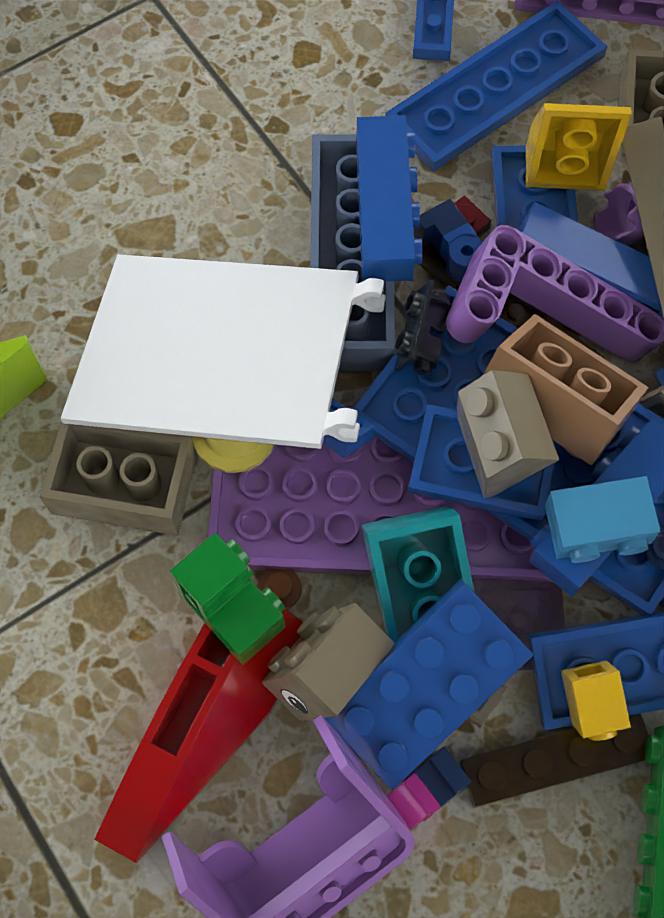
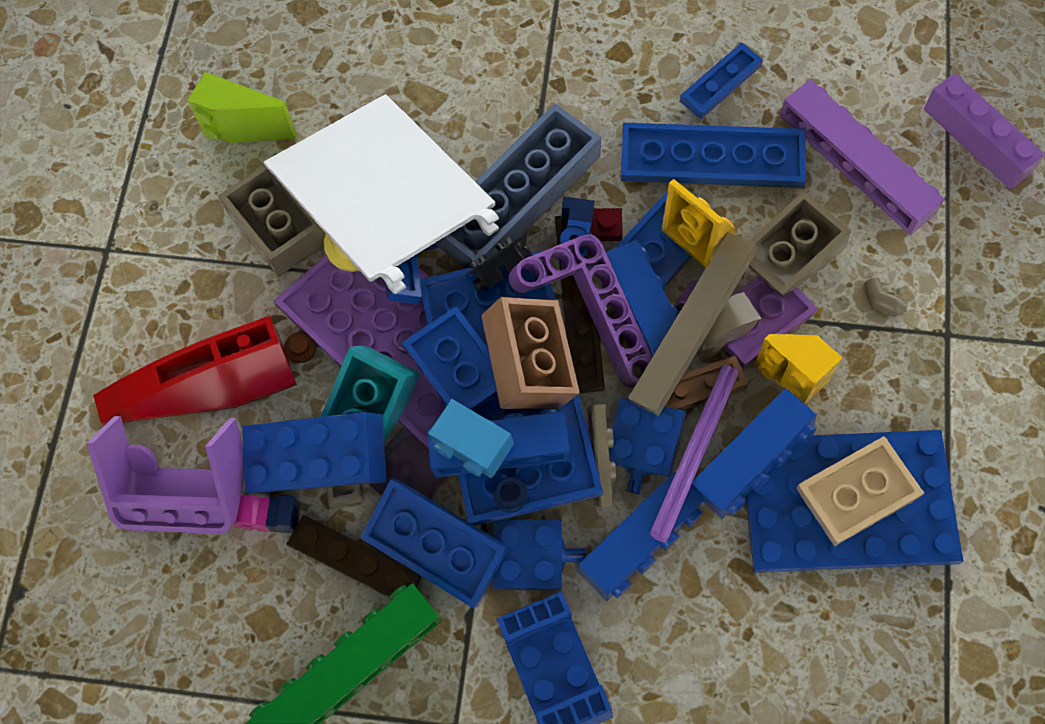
camera: 45 degrees right, 0 degrees up
green brick [170,532,285,665] -> none
dark tan brick [261,603,395,721] -> none
blue brick [356,116,422,282] -> none
dark tan slope [456,370,559,498] -> none
yellow brick [561,660,631,741] -> none

